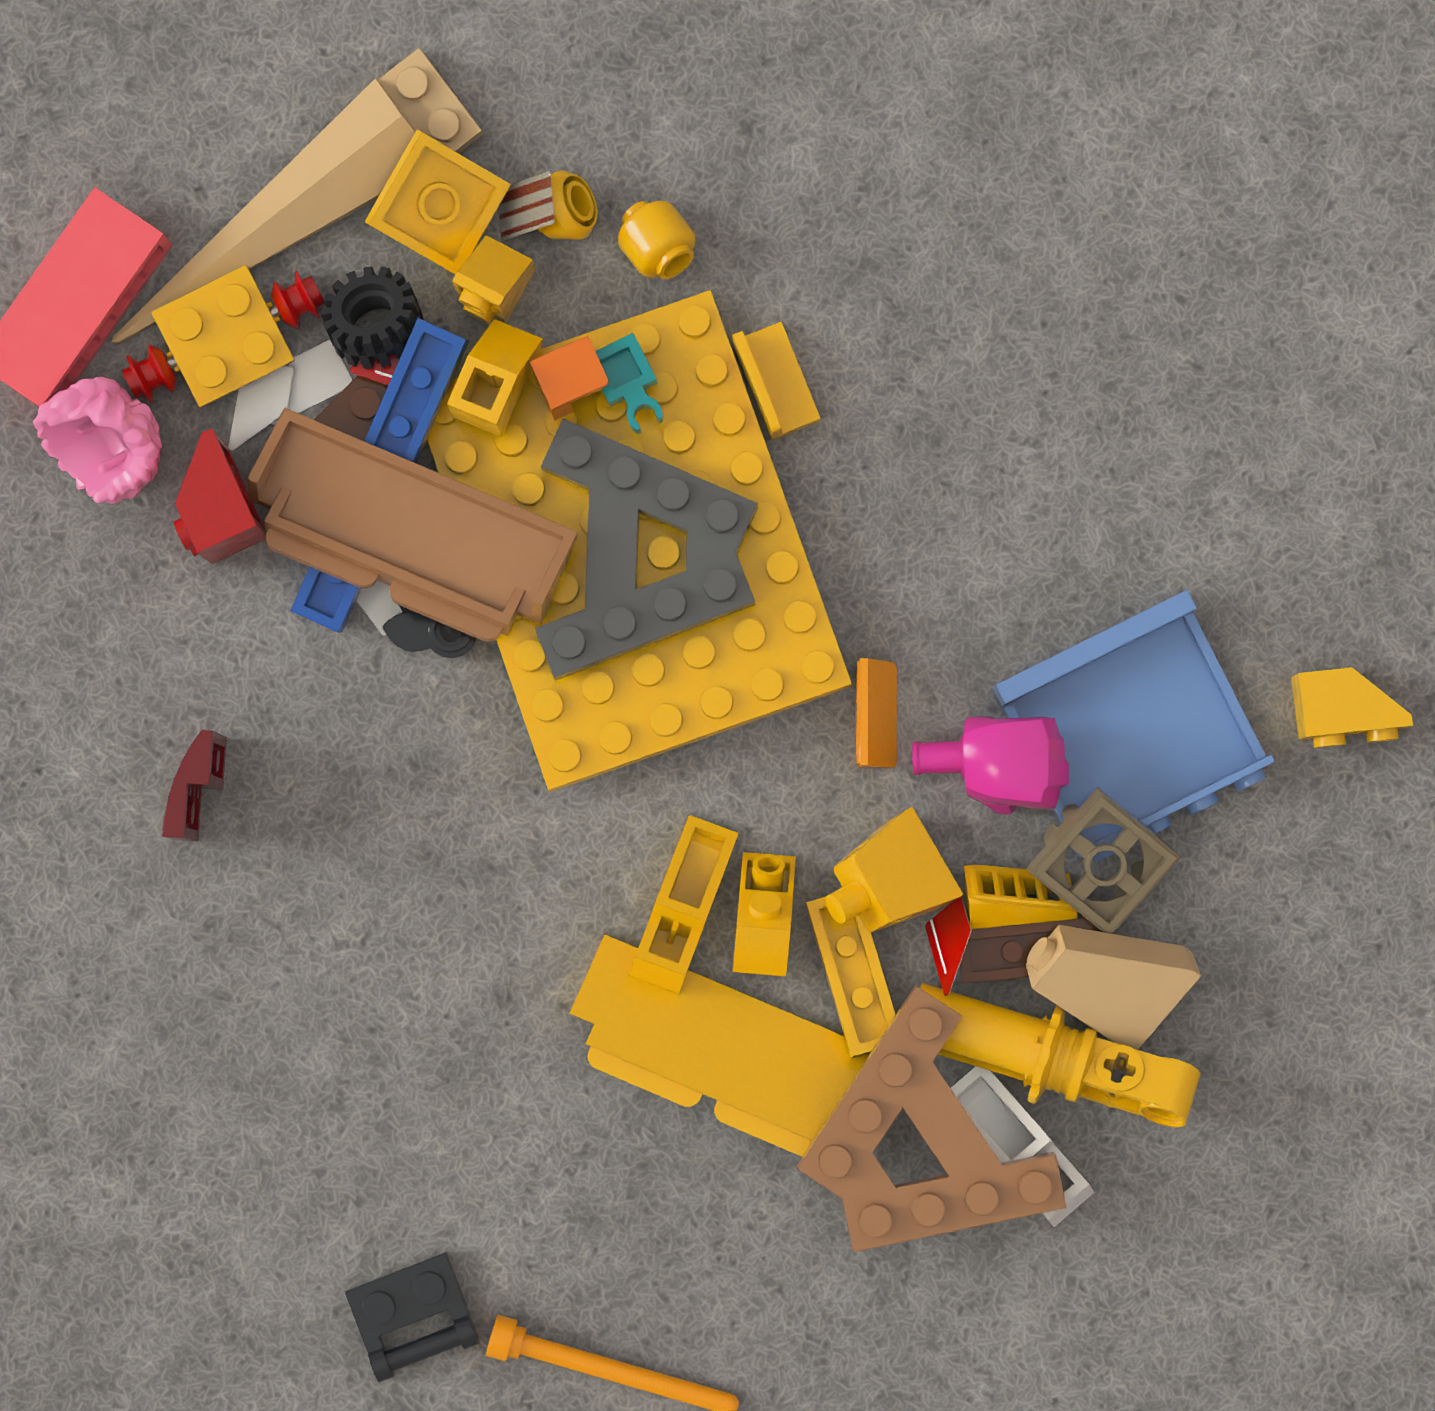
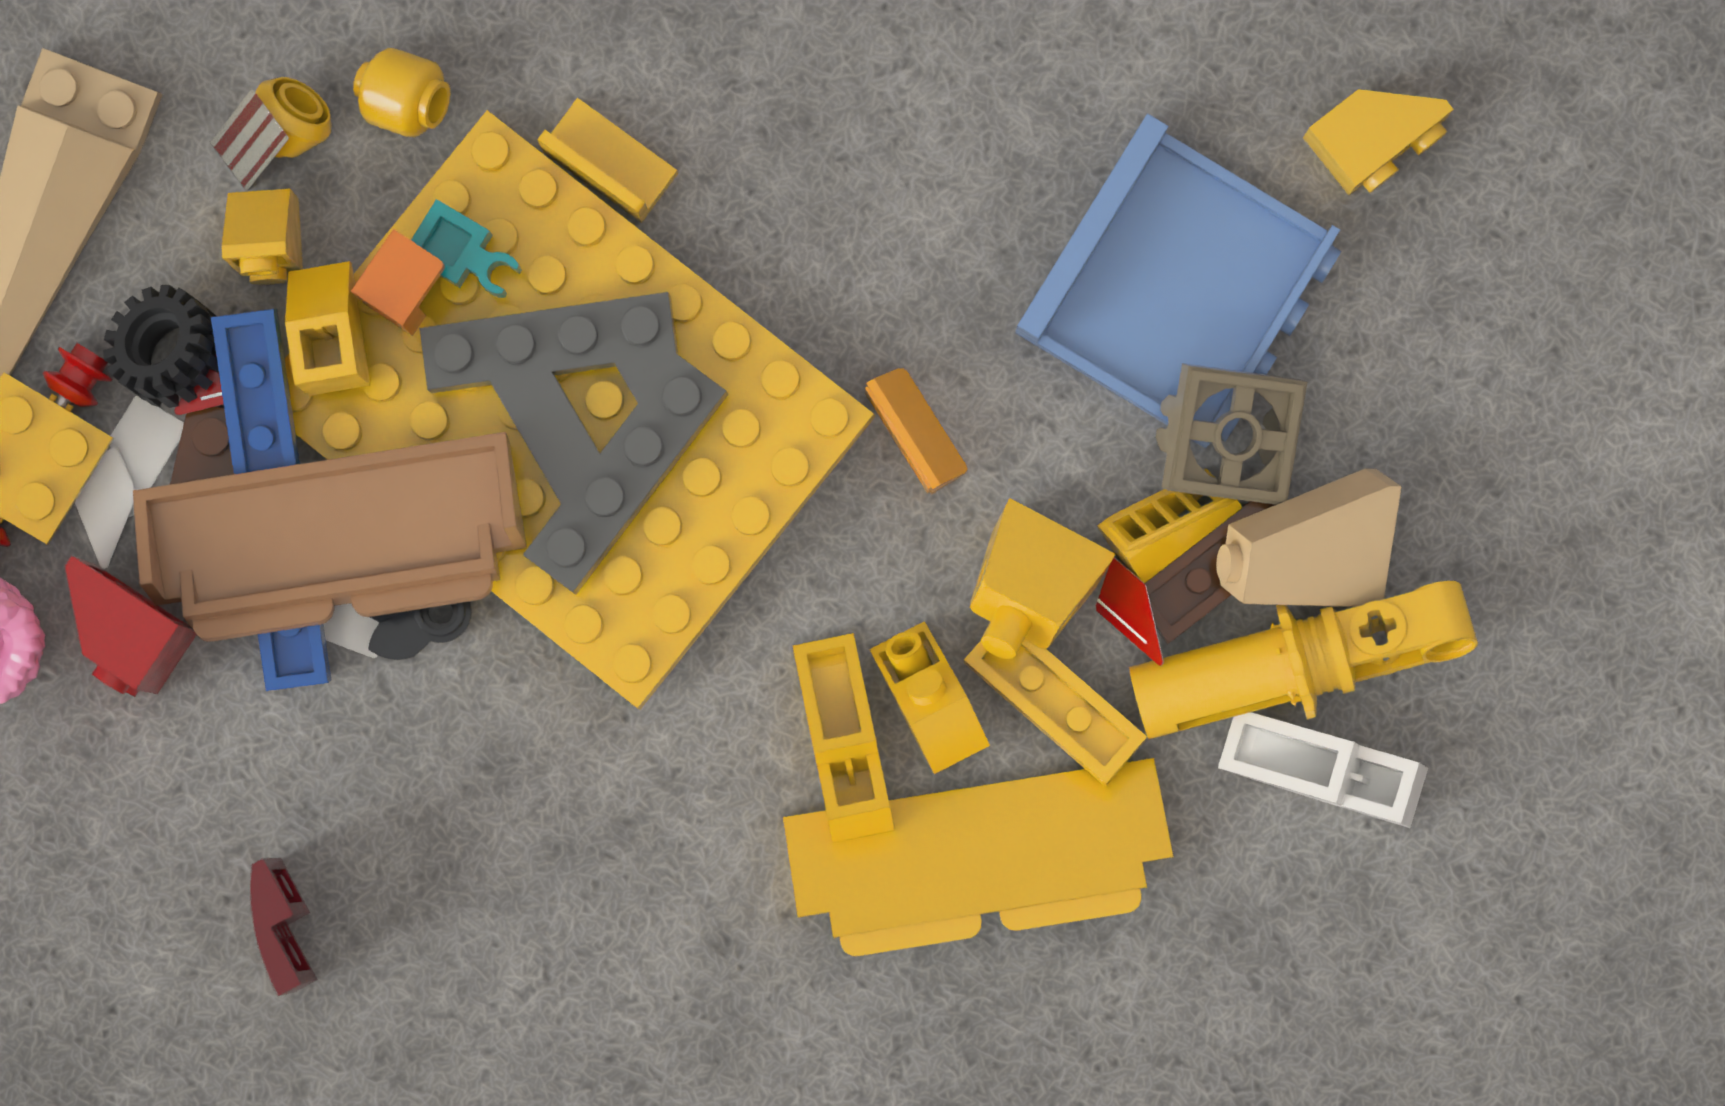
camera: 35 degrees left, 0 degrees up
yellow plate [365,129,511,274] -> none
medium nougat plate [796,985,1067,1252] -> none
dark pink piece [912,716,1069,815] -> none

